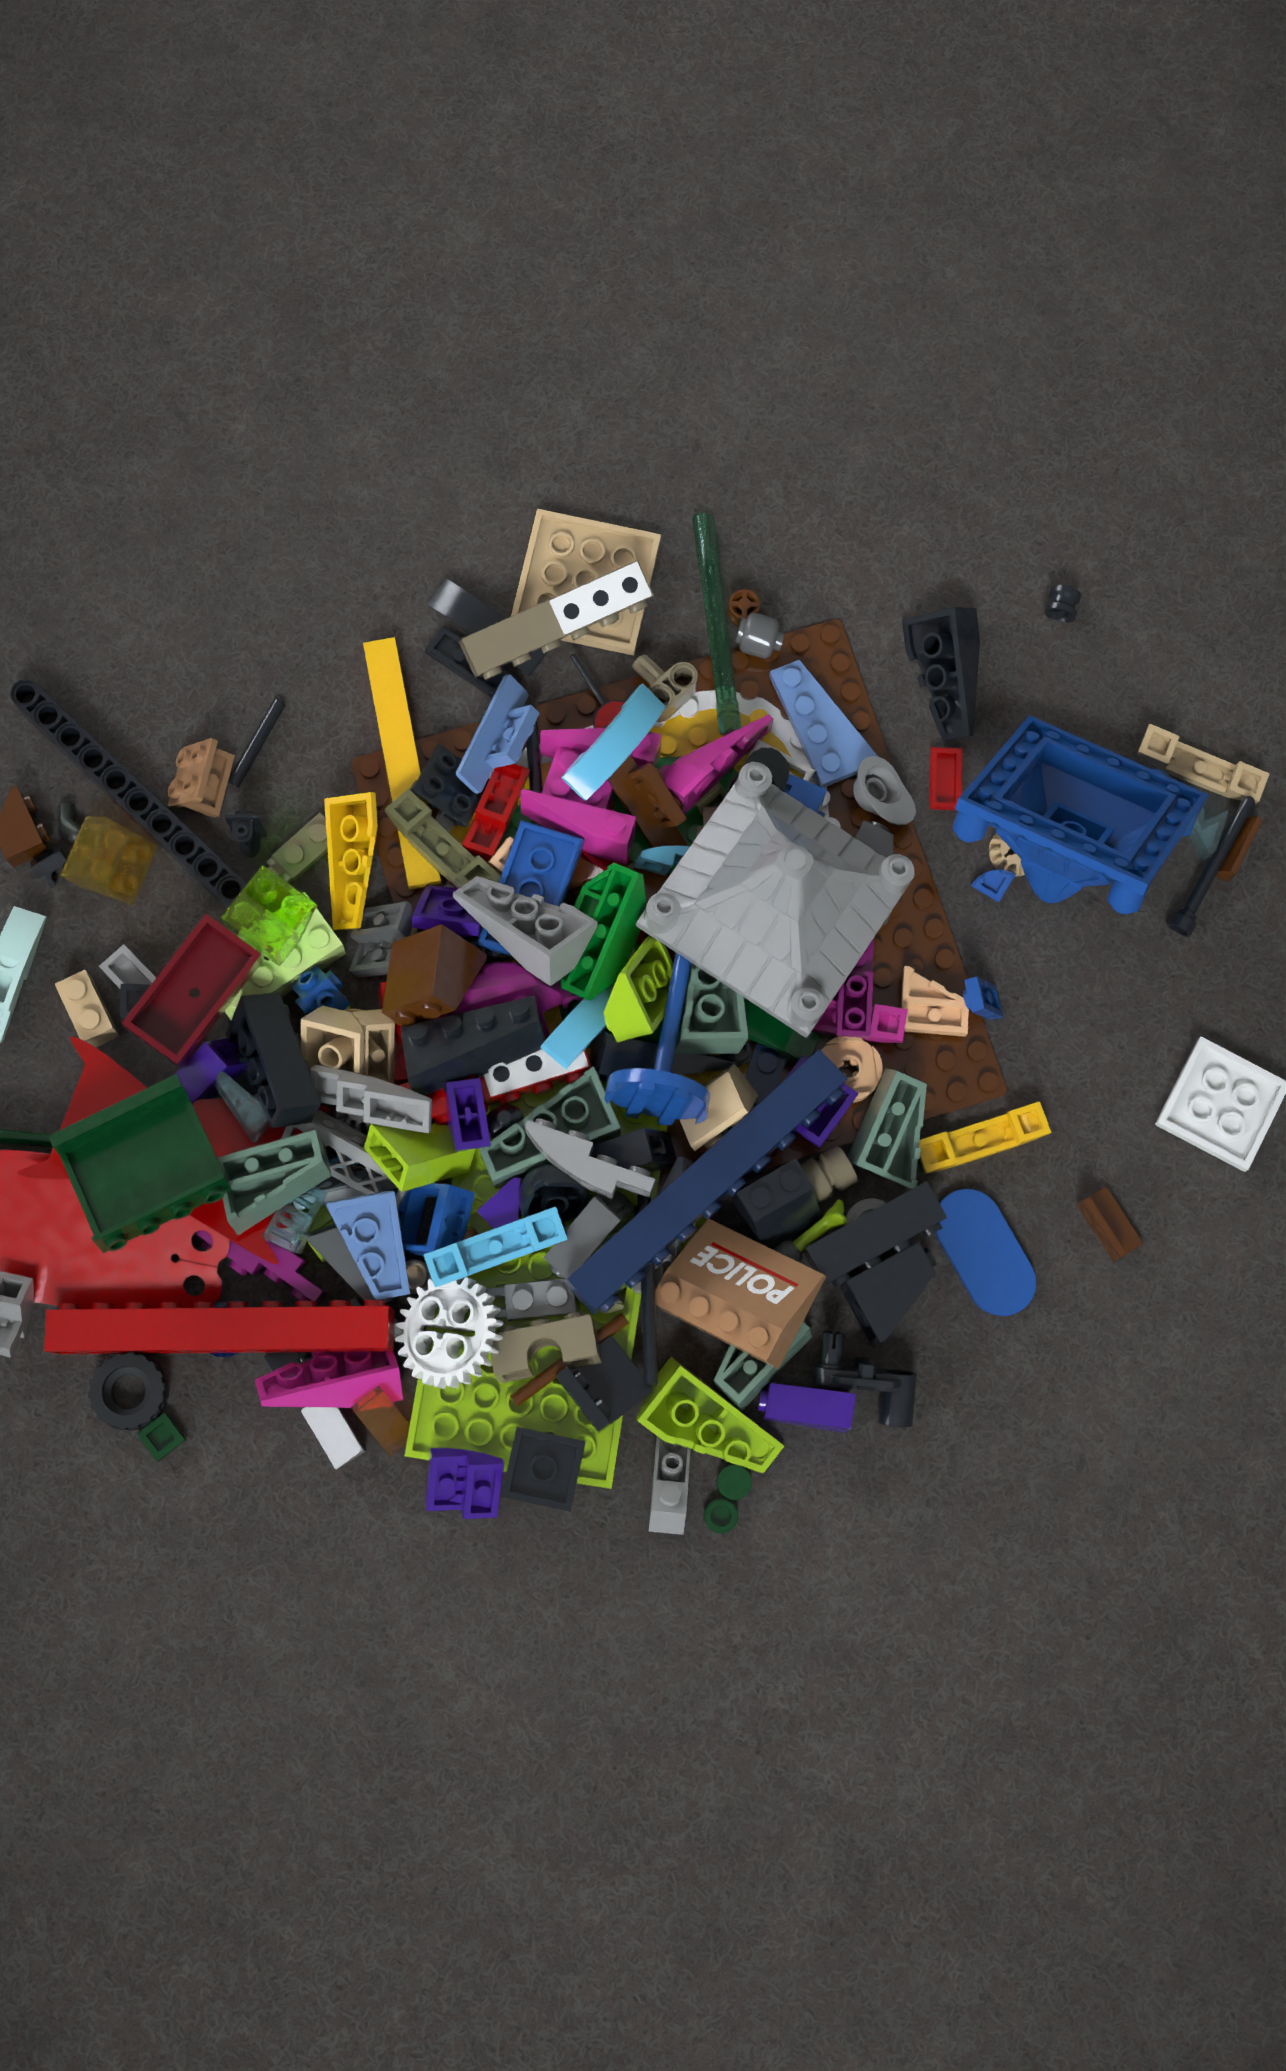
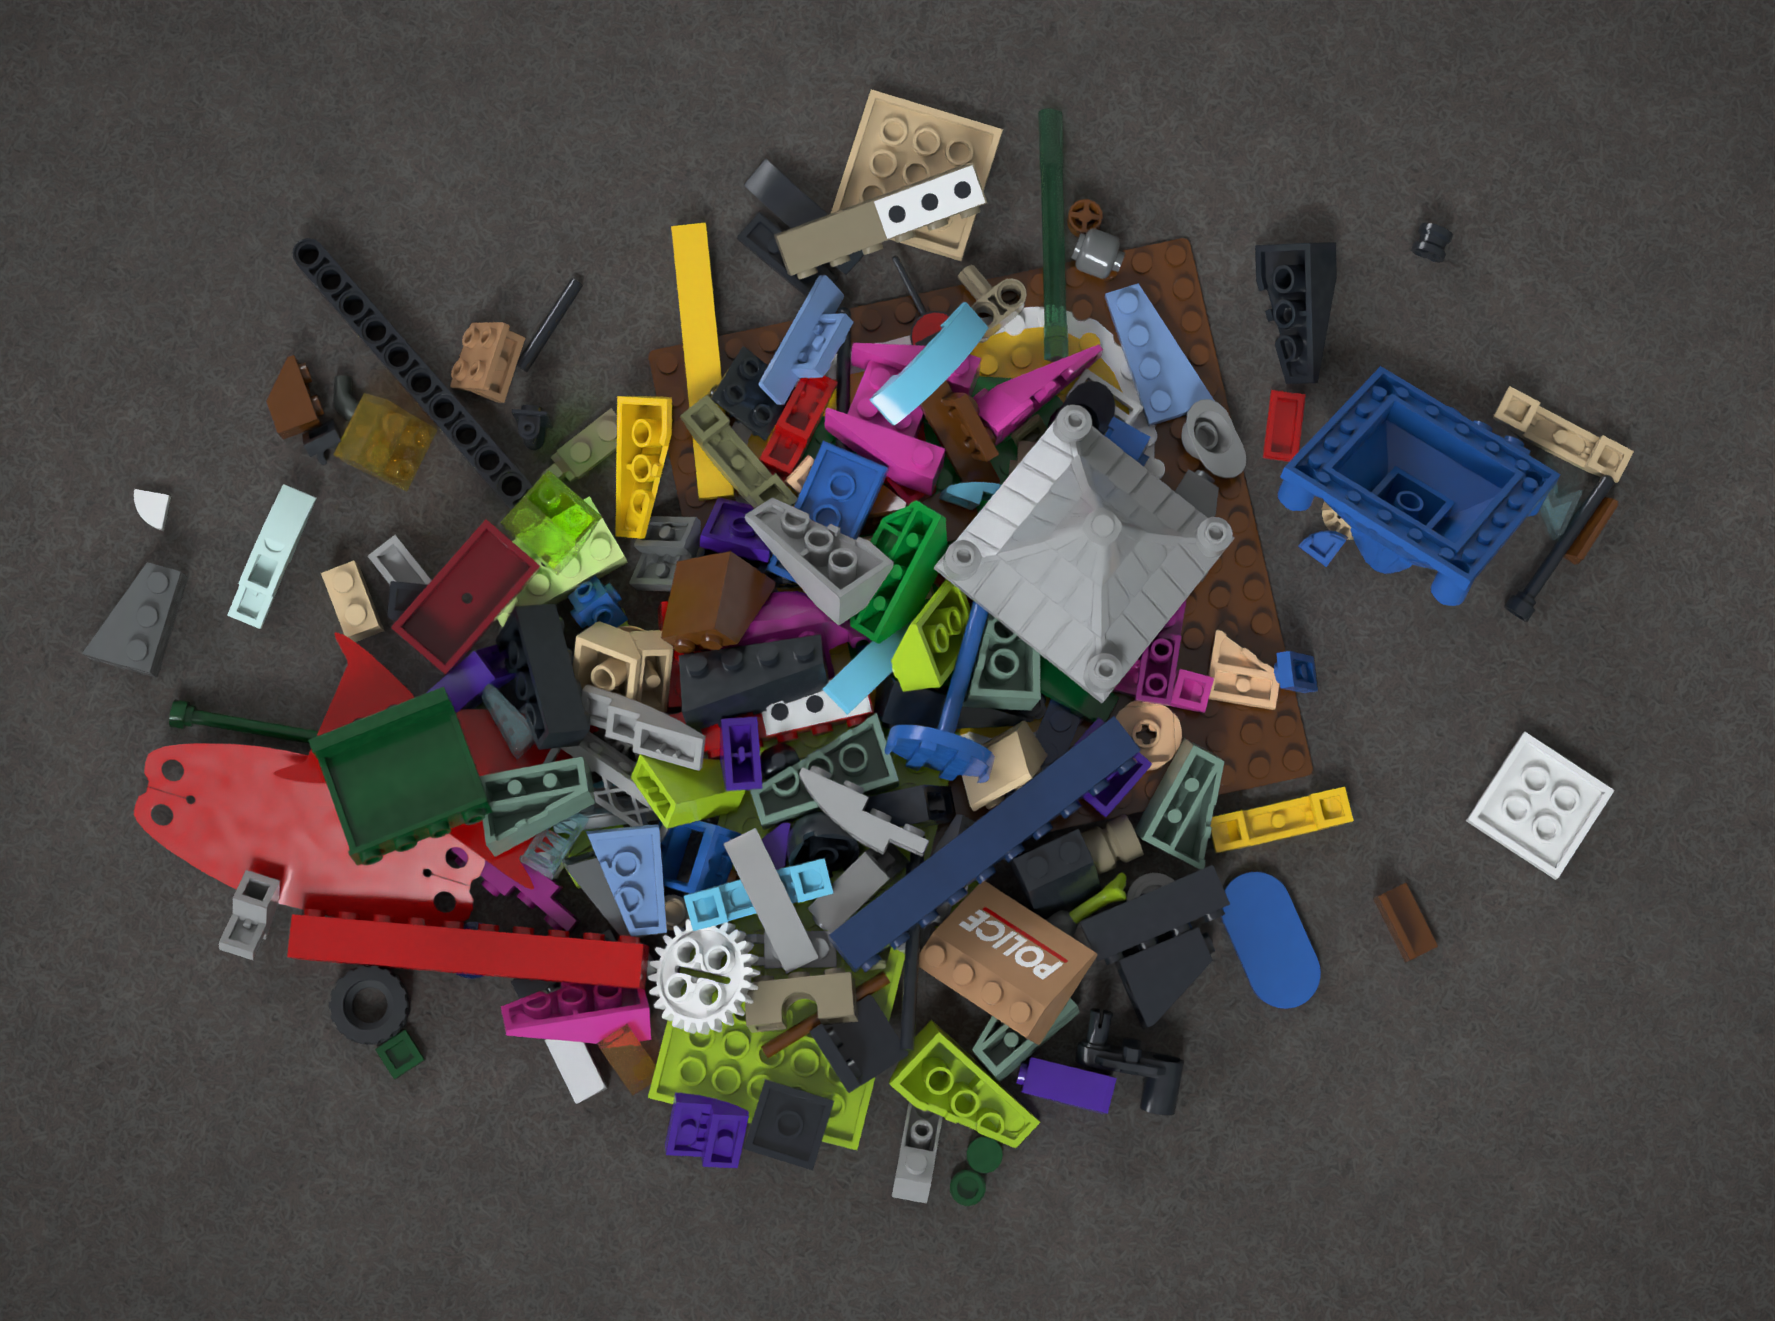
camera: 10 degrees right, 5 degrees up
none -> light grey slope [723,828,819,974]

